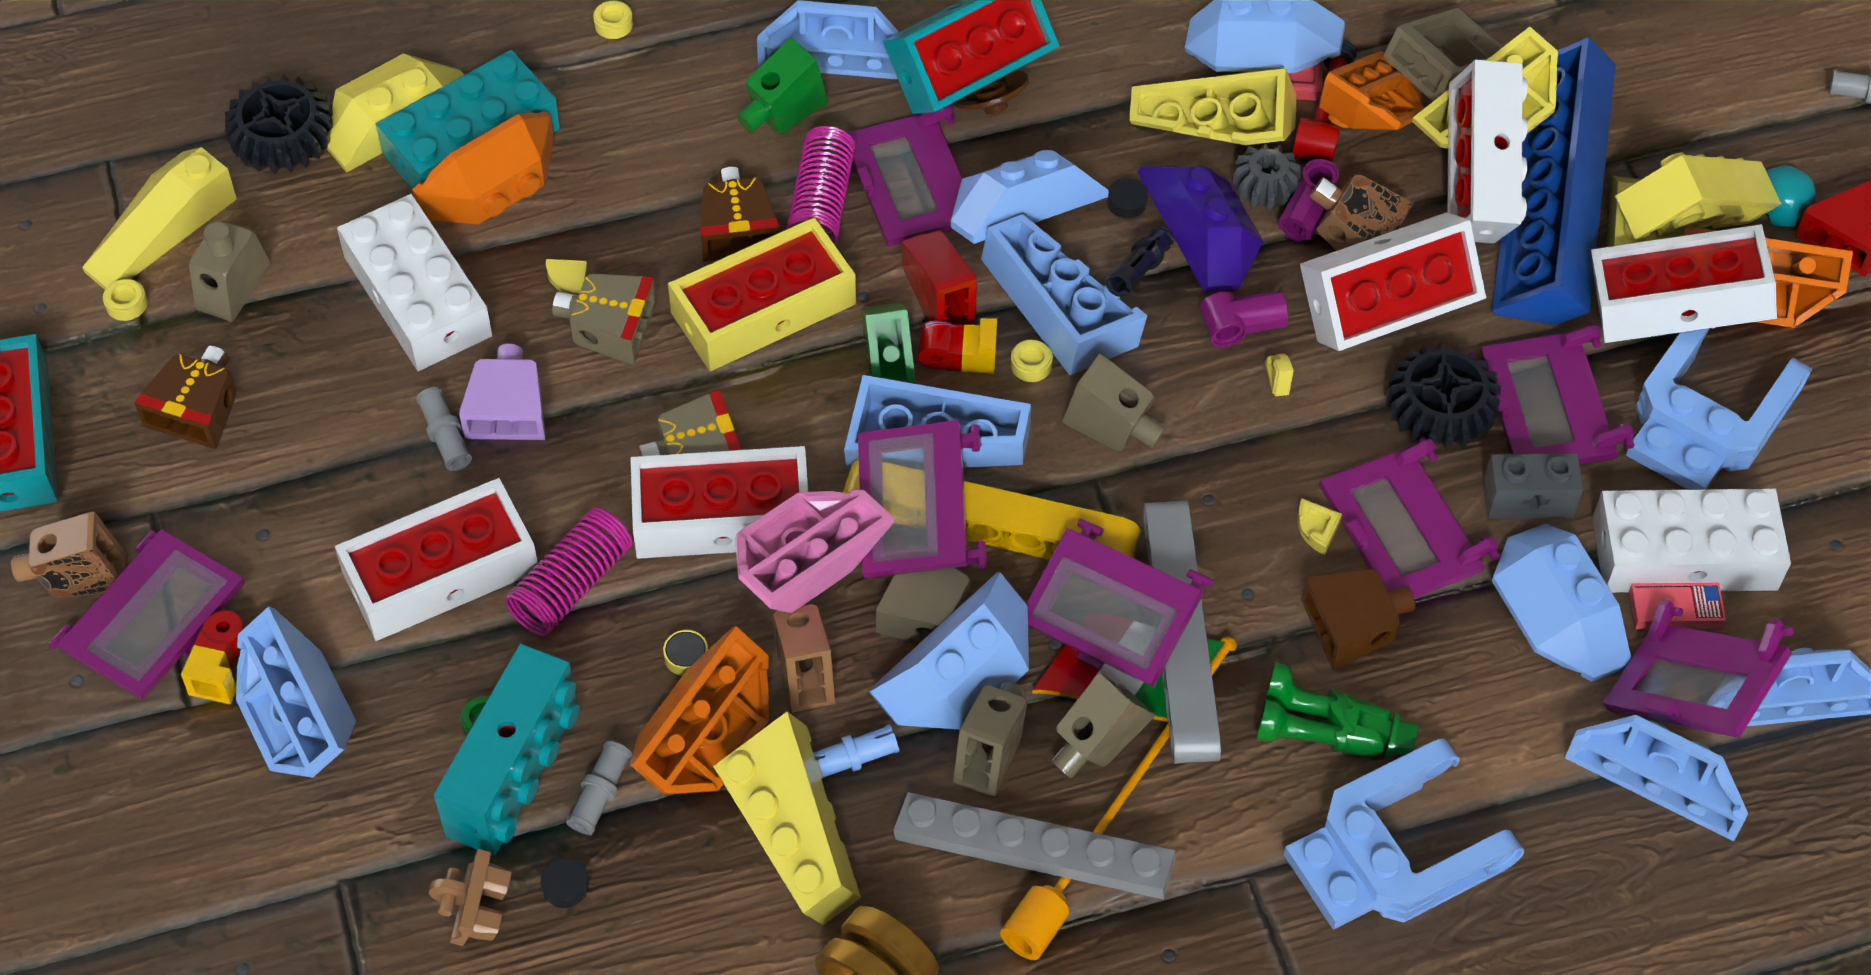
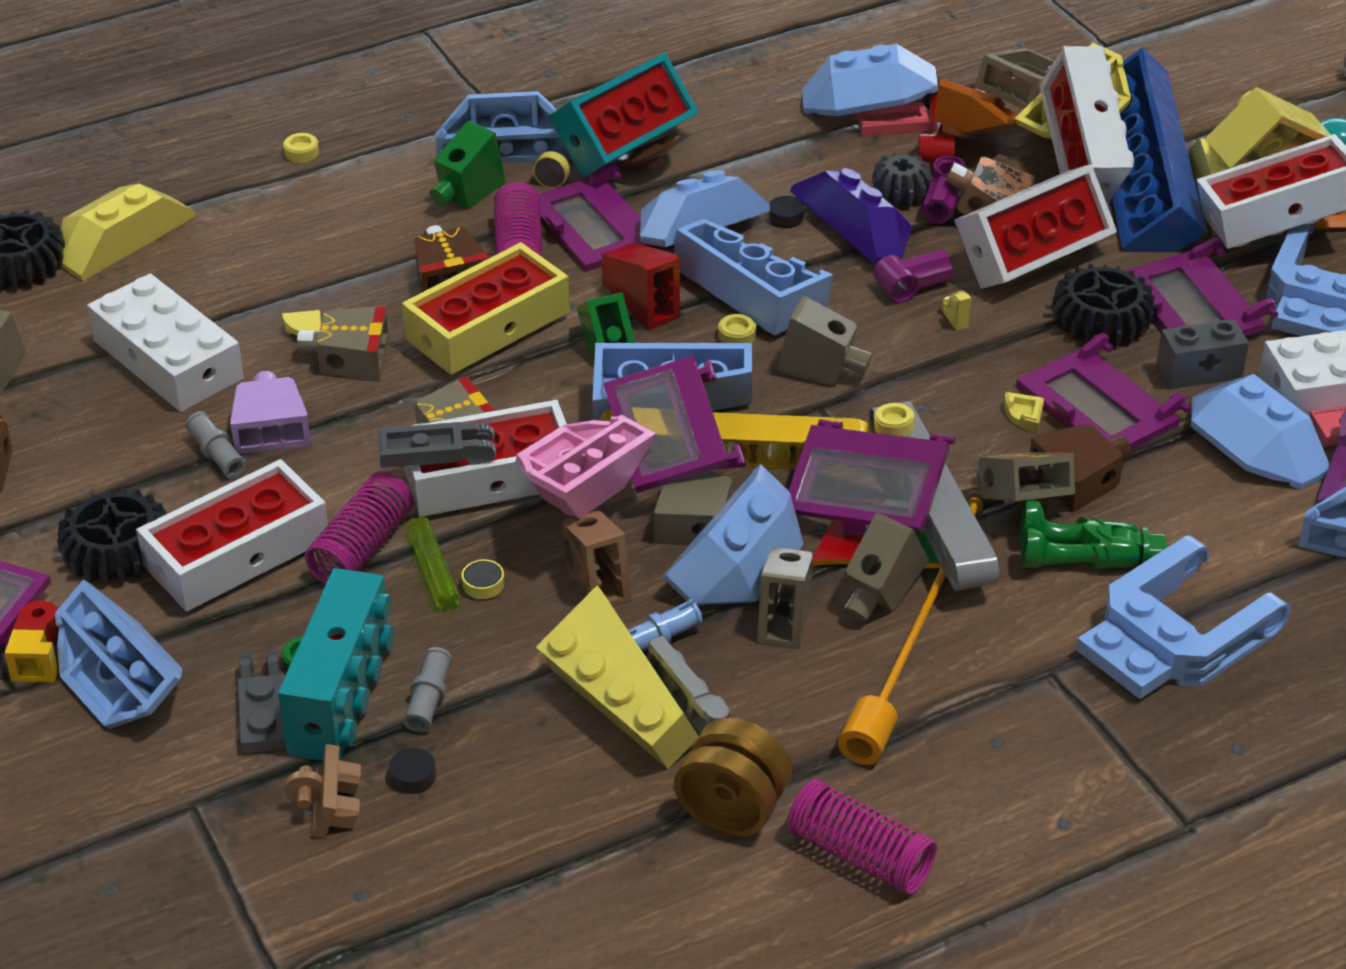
camera: 10 degrees left, 15 degrees down
teal brick [376,50,560,189] -> none
orange wedge [412,111,555,225] -> none
orange wedge [630,626,769,795] -> none
light grey plate [894,792,1176,900] -> none
leg [918,318,997,374] -> none
black pin [1106,226,1174,297] -> none
light yellow wedge [1130,68,1297,145] -> none
none -> black gear [57,487,167,585]
none -> dark grey hinge [238,649,286,754]
none -> dark grey hinge [378,422,497,468]
none -> clear neon green axle [407,516,460,611]
none -> tile [533,151,570,188]
none -> light grey hinge [647,636,730,736]
none -> light yellow tile [874,403,914,437]
none -> dark tan torso [976,452,1075,501]

